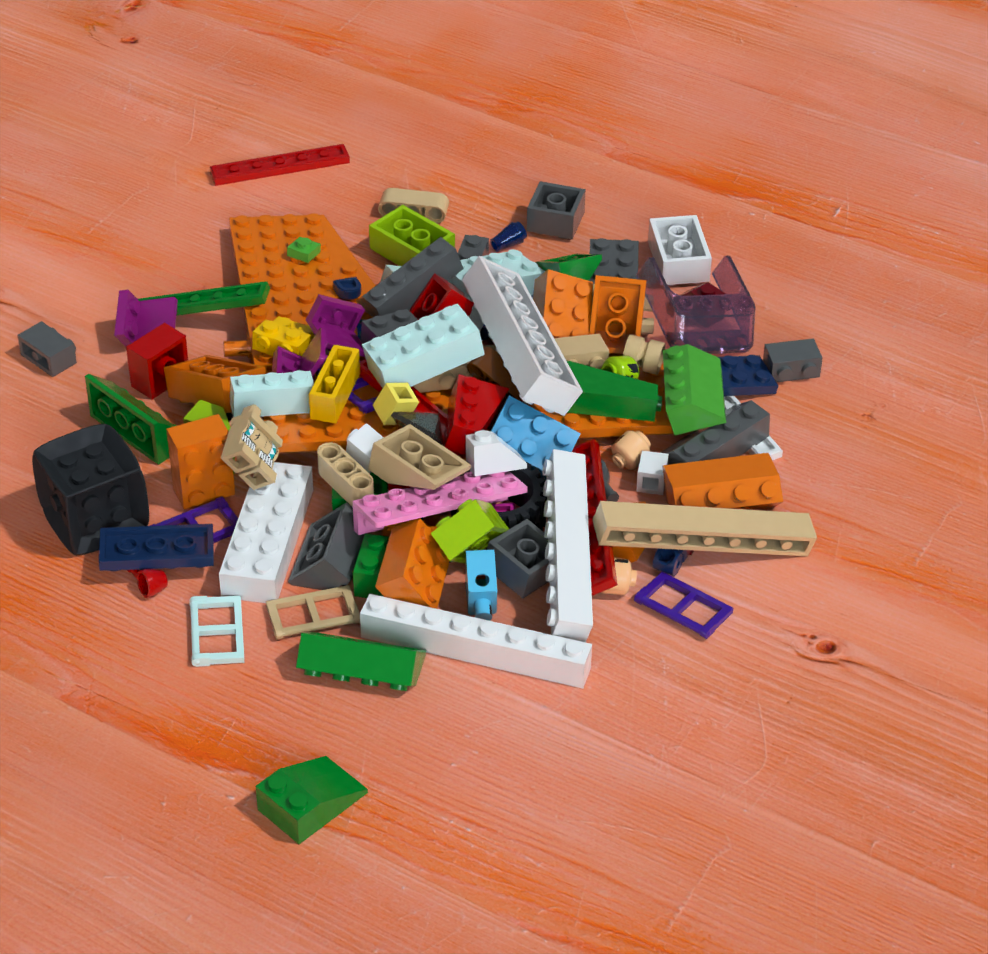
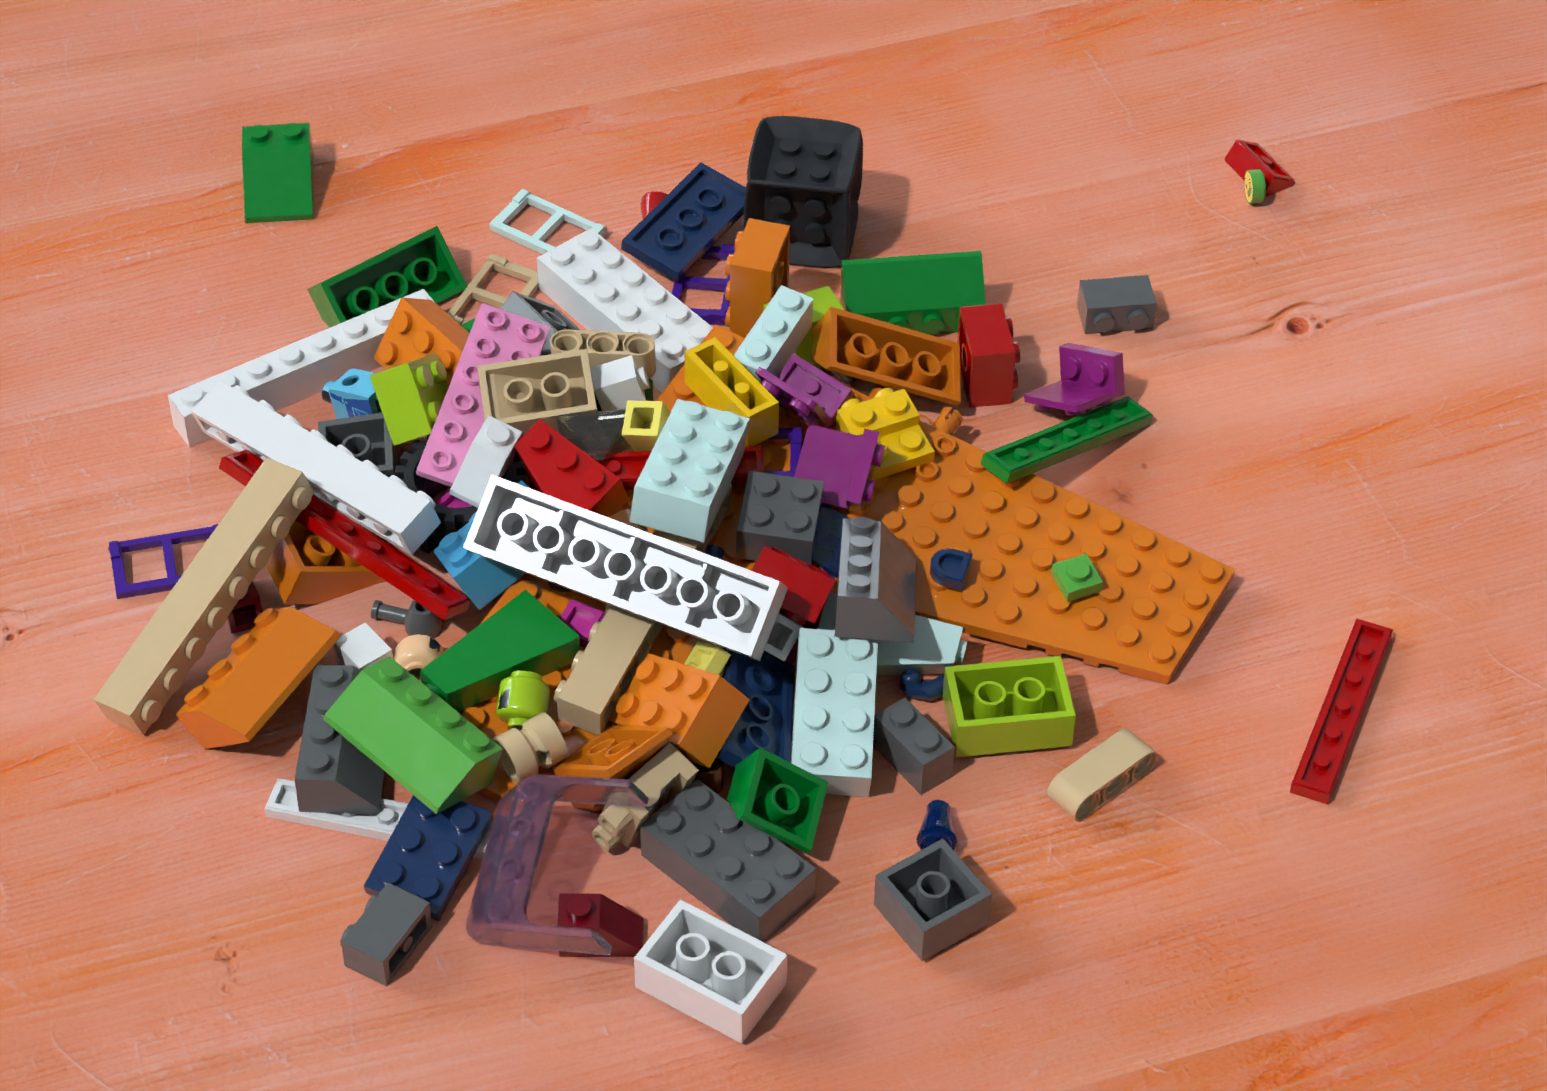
camera: 130 degrees right, 5 degrees up
tan hips [221,404,283,490] -> none

